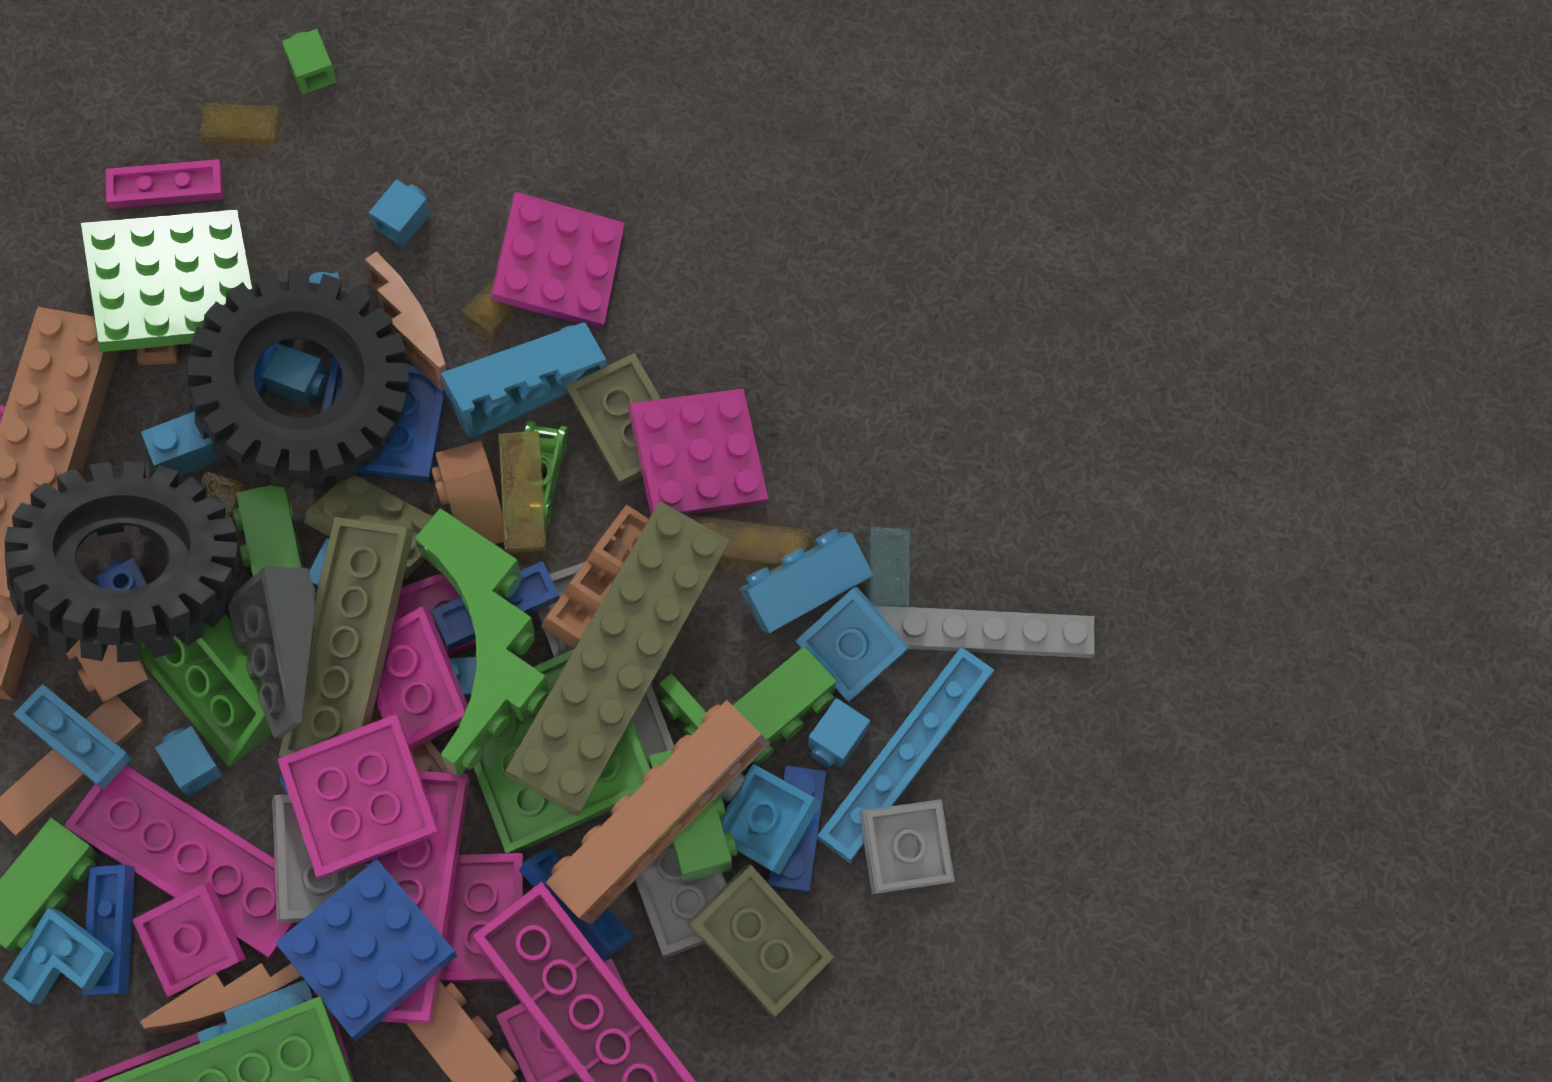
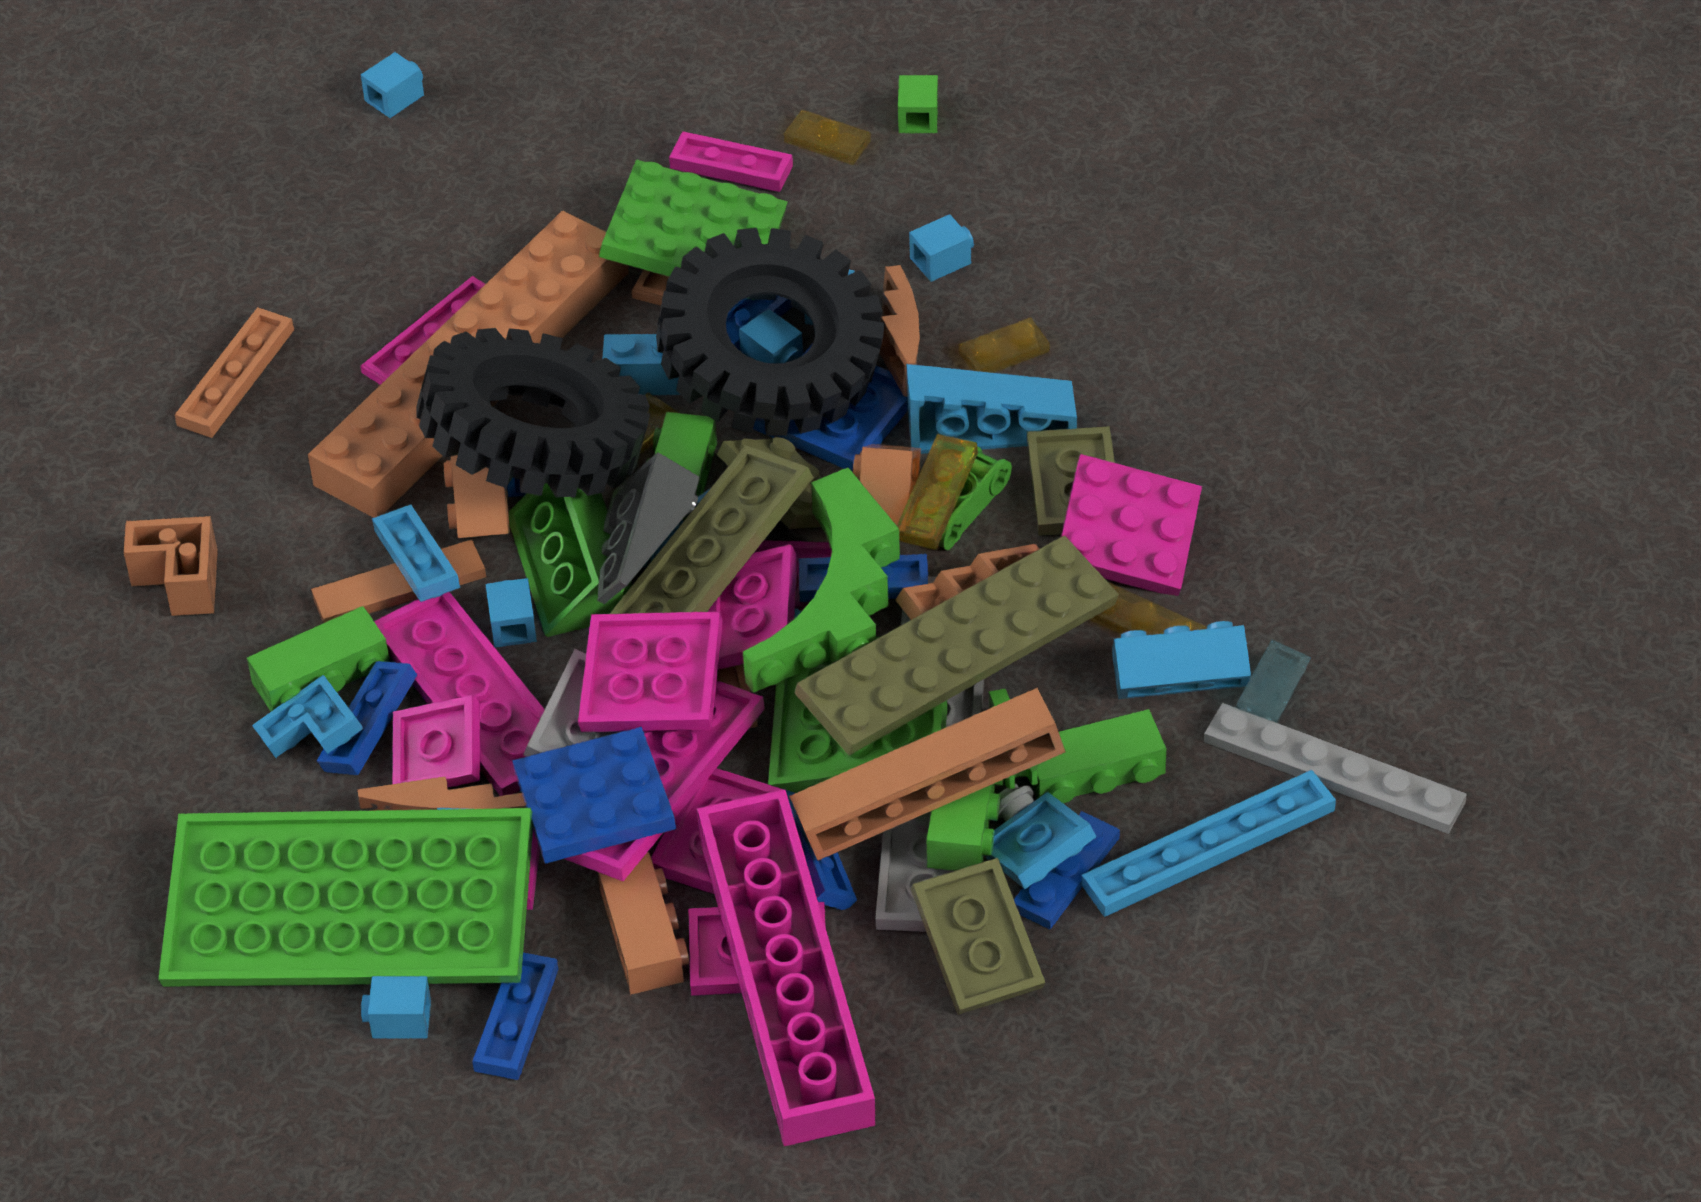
camera: 30 degrees right, 20 degrees down
dark pink plate [490,192,625,329] -> none
dark azure plate [795,587,910,702] -> none
dark azure brick [808,698,870,769] -> none
light grey tile [859,799,955,894] -> none

